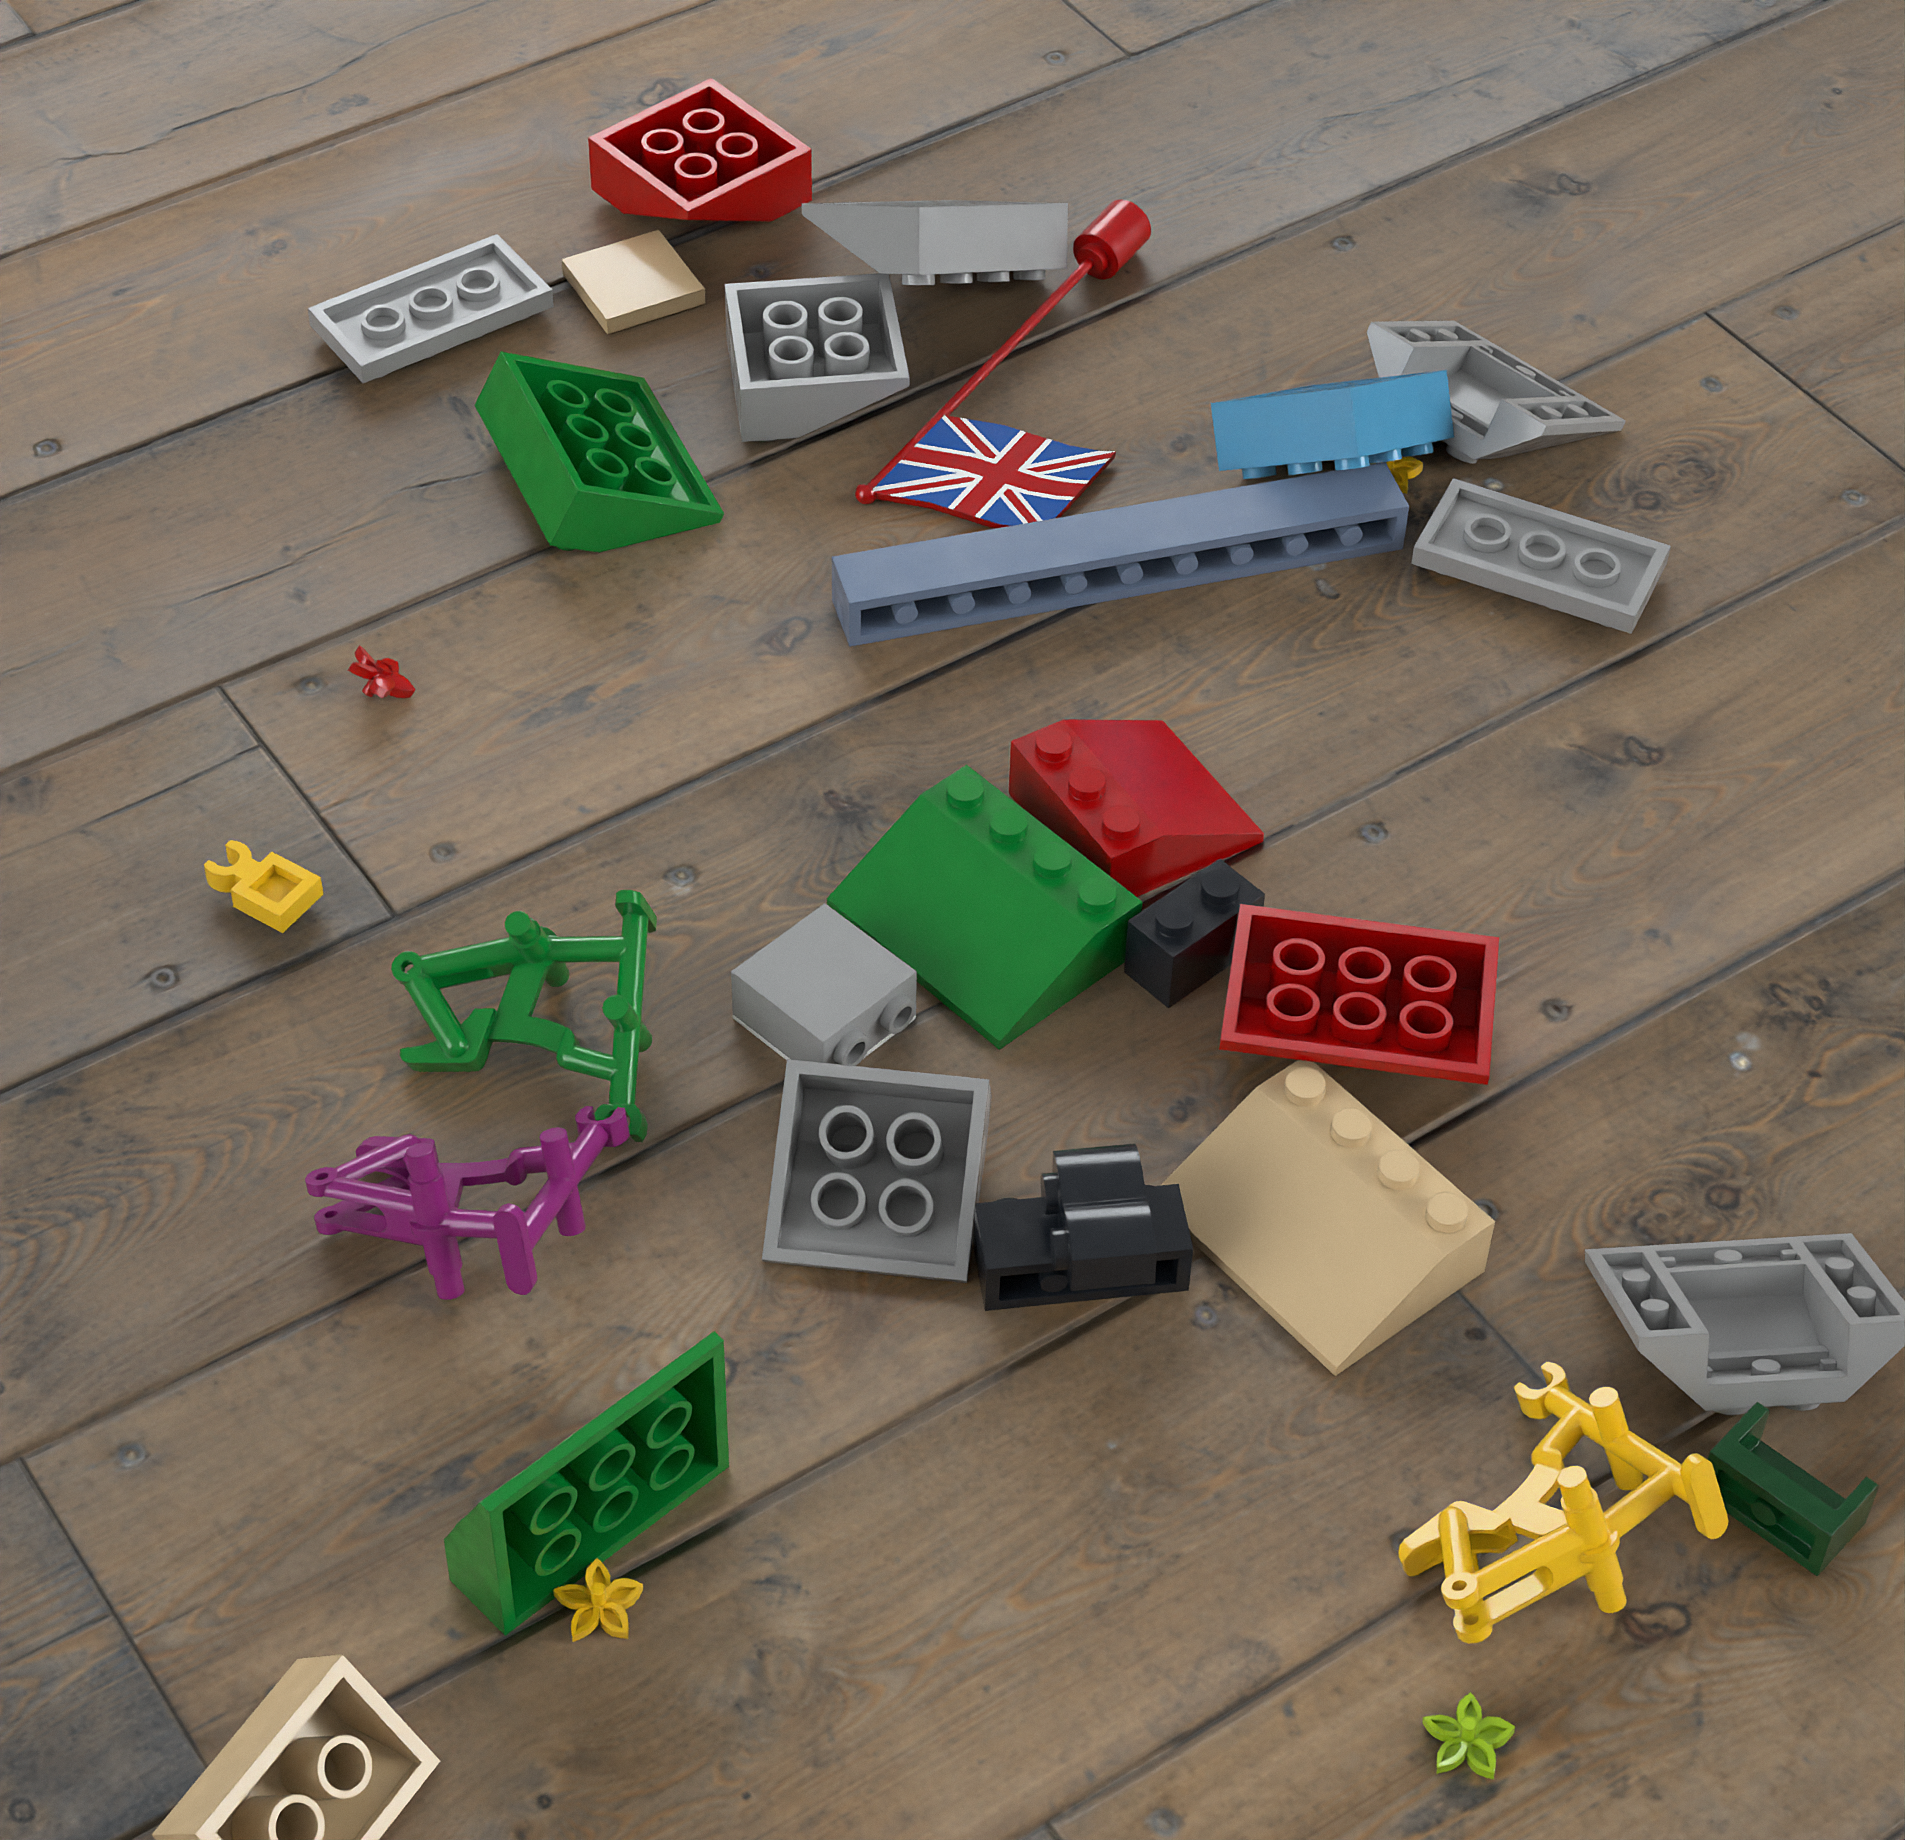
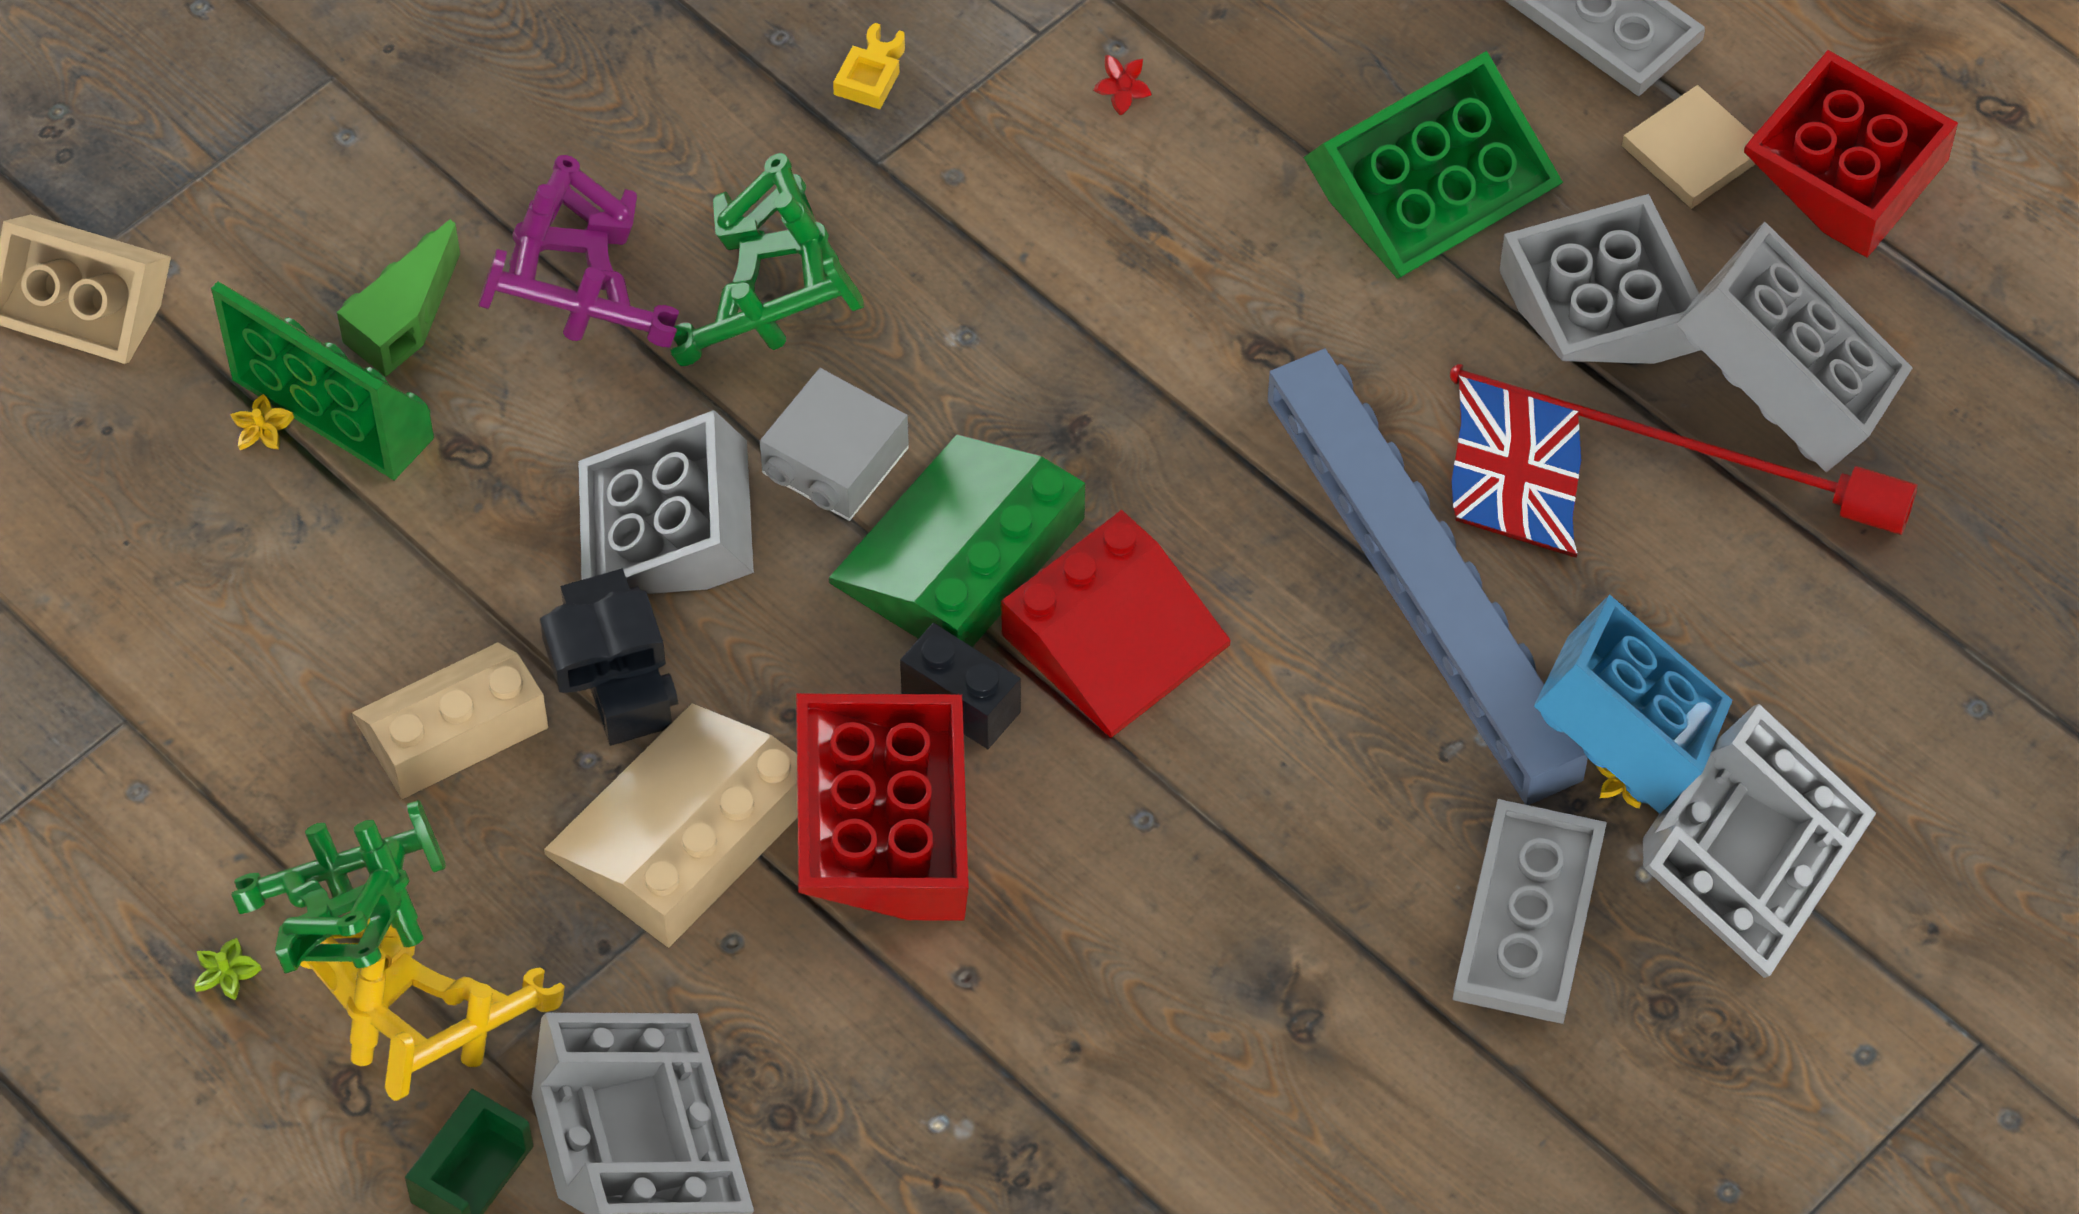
camera: 80 degrees right, 10 degrees up
none -> green piece [231,800,446,974]
none -> bright green slope [337,219,460,377]
none -> tan slope [352,642,549,799]

